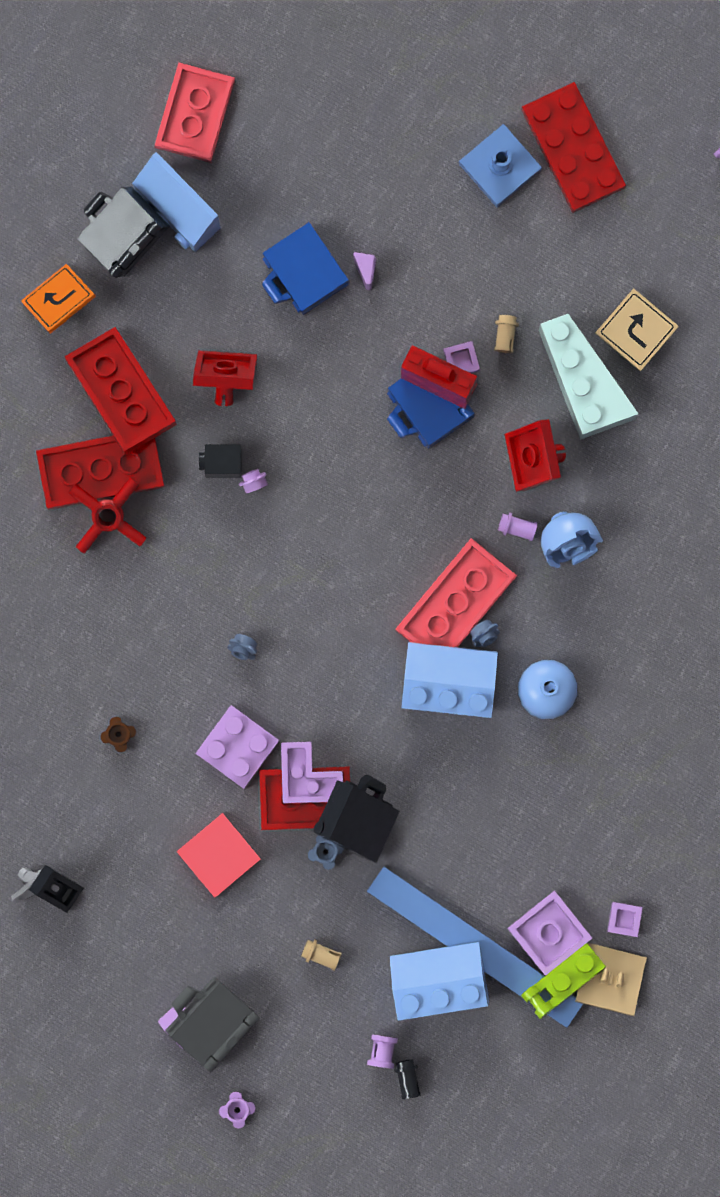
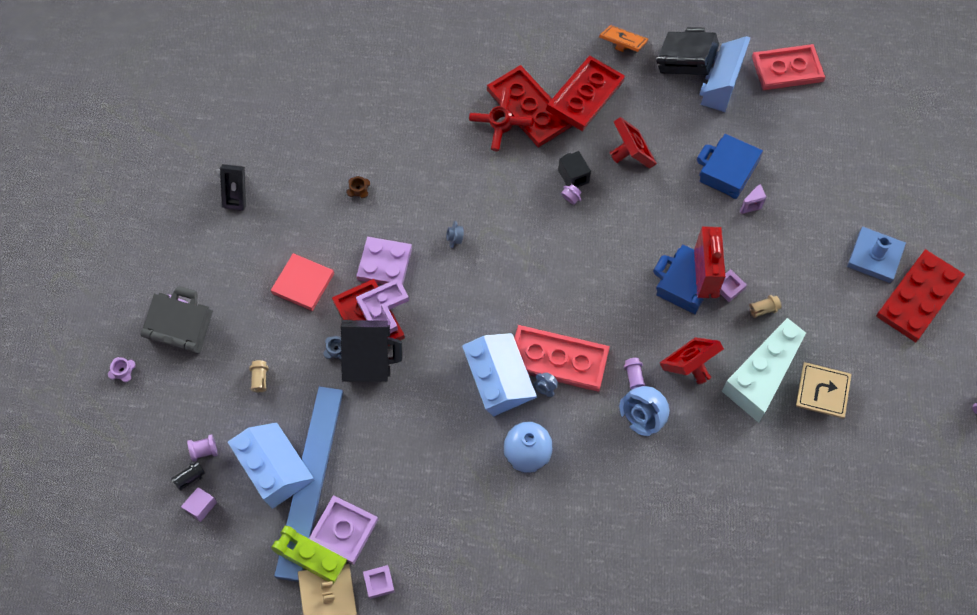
camera: 65 degrees right, 20 degrees down
none -> lavender slope [181,487,217,522]

